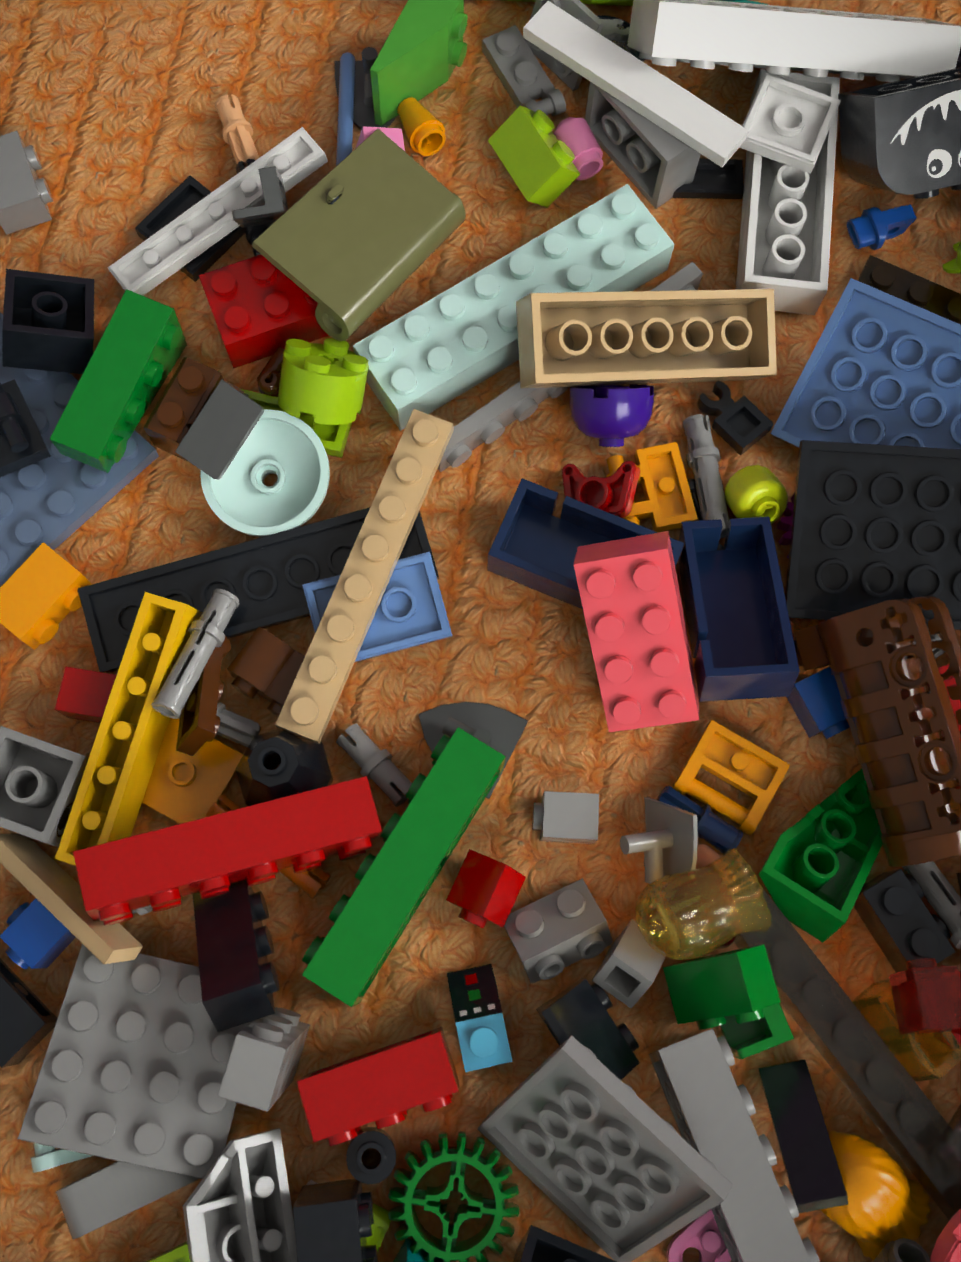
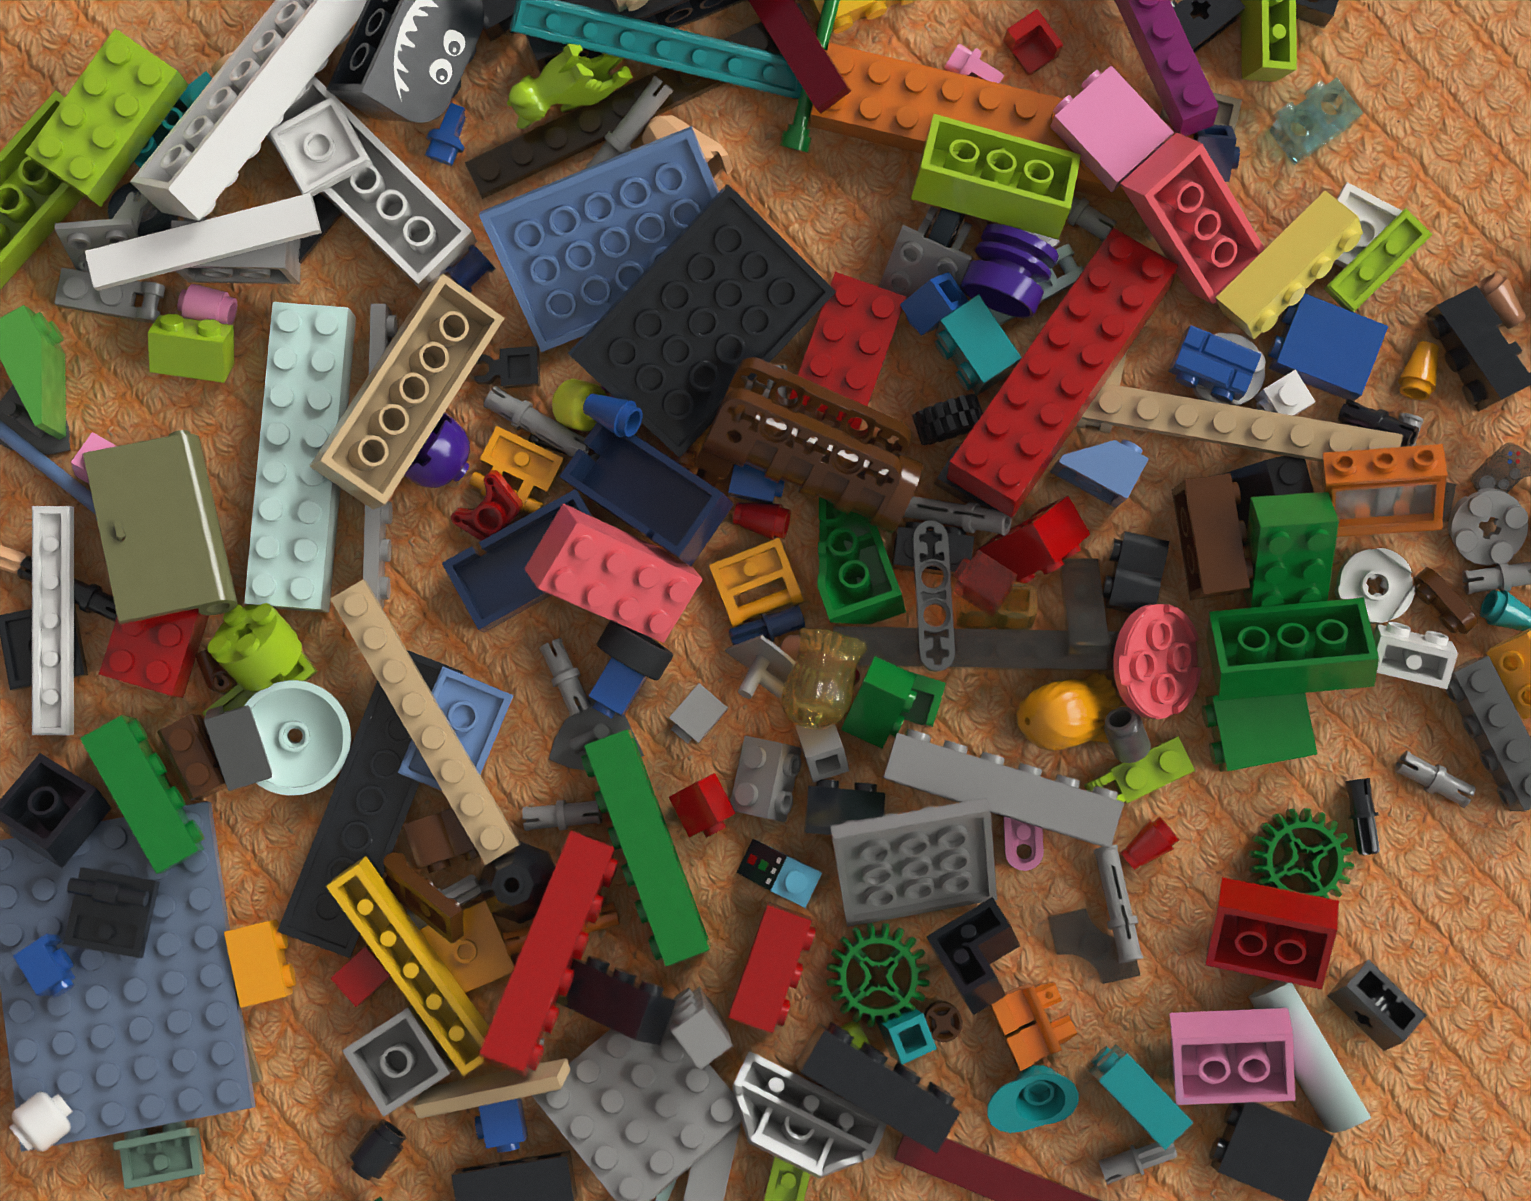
camera: 50 degrees left, 10 degrees up
light grey pin [152,588,240,719] -> none
dark grey panel [232,166,288,228] -> none
black brick [346,1127,396,1184] -> none
light orange cone [397,97,446,156] -> none
black tile [759,1060,848,1213] -> none
none -> clear blue bush [445,244,495,293]
none -> light grey pin [539,638,593,717]
none -> blue cone [583,393,643,437]
none -> blue brick [589,657,646,719]
none -> black tyre [597,620,673,680]
none -> red cone [733,502,791,540]
none -> dark grey beam [912,520,955,672]

